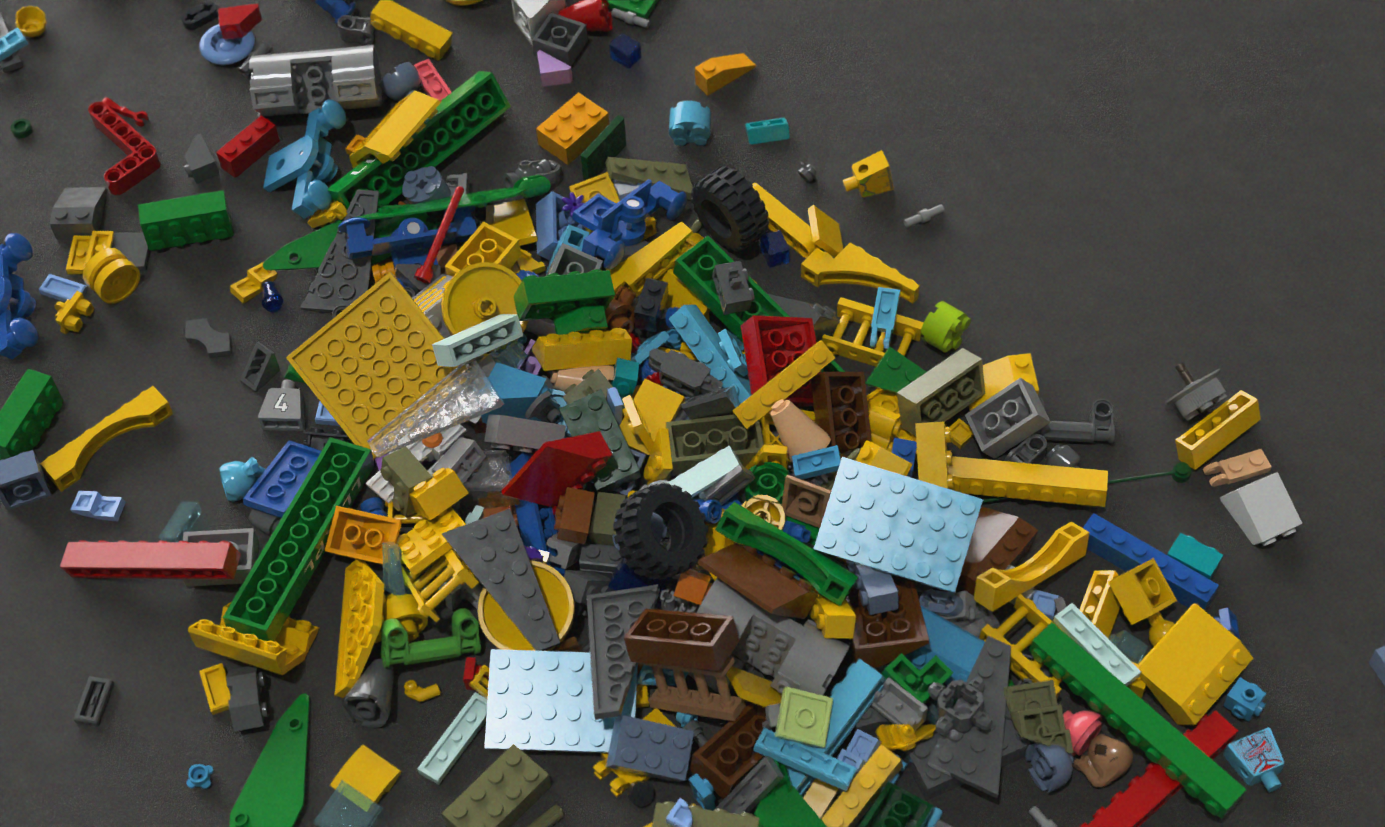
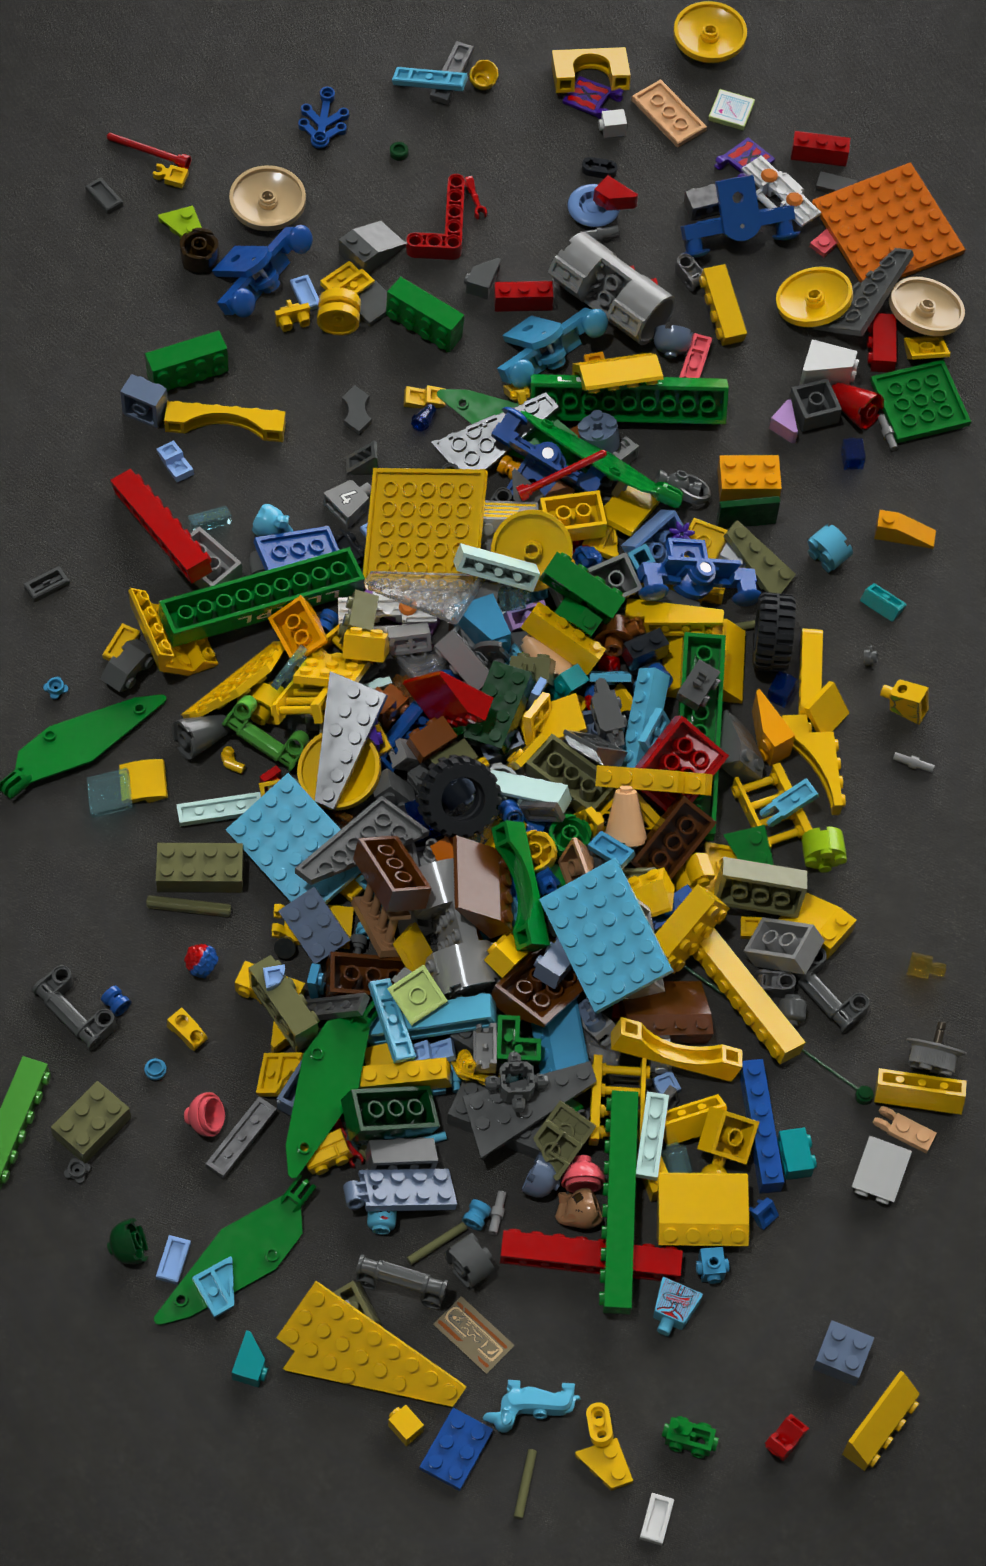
camera: 40 degrees right, 5 degrees up
none -> light orange slope [752,689,795,766]
none -> clear yellow plate [907,952,946,979]

